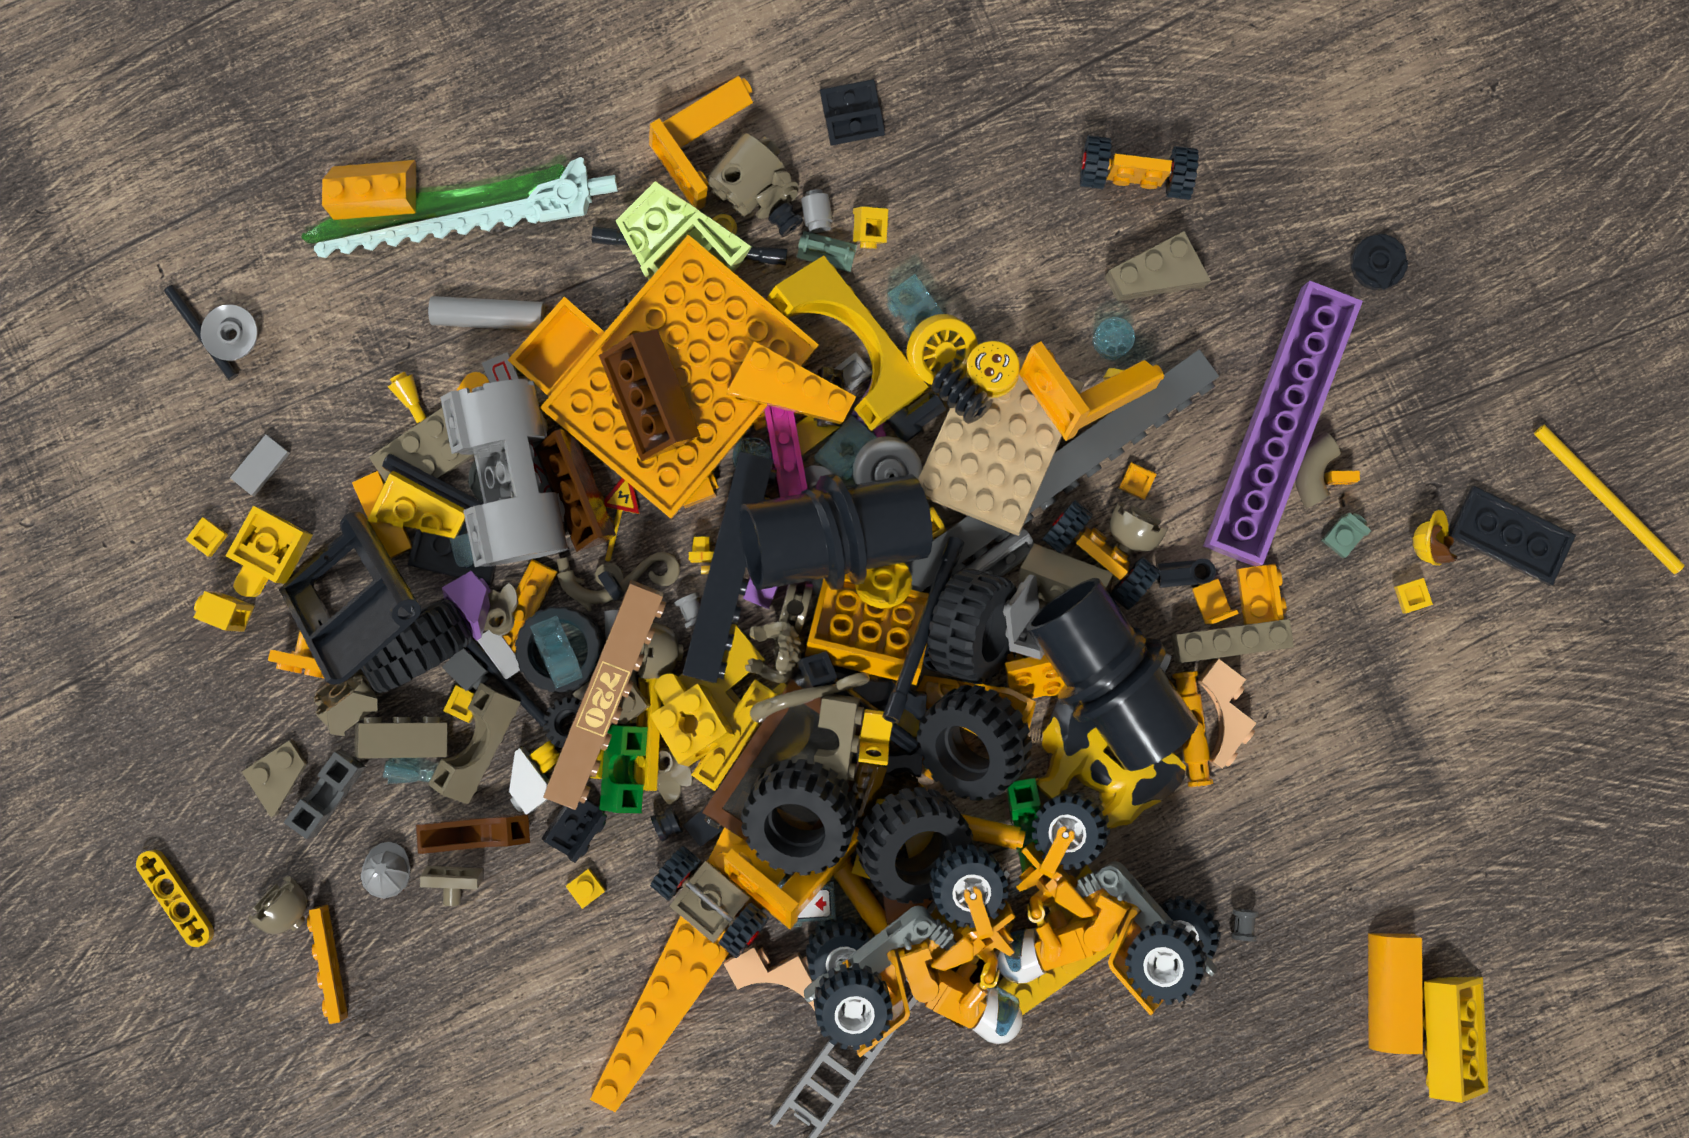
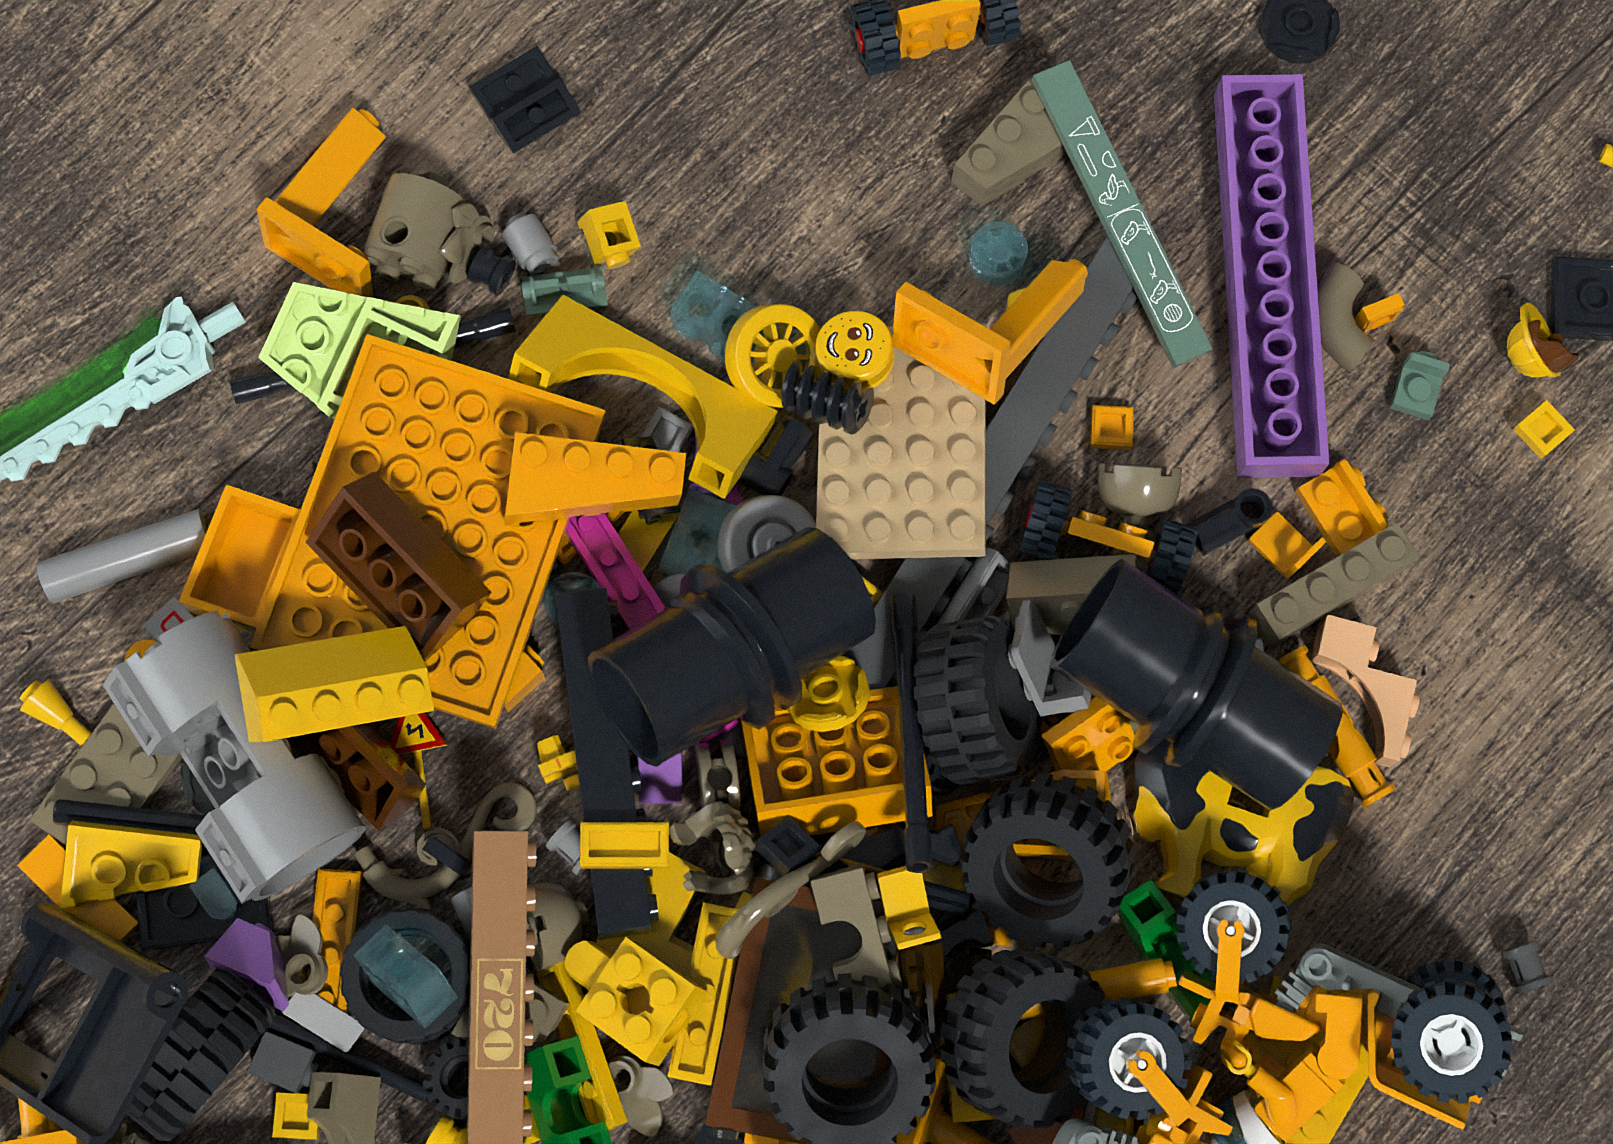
camera: 25 degrees left, 10 degrees down
none -> yellow slope [234,626,434,742]
none -> yellow tile [580,822,669,869]
none -> sand green tile [1031,60,1213,369]

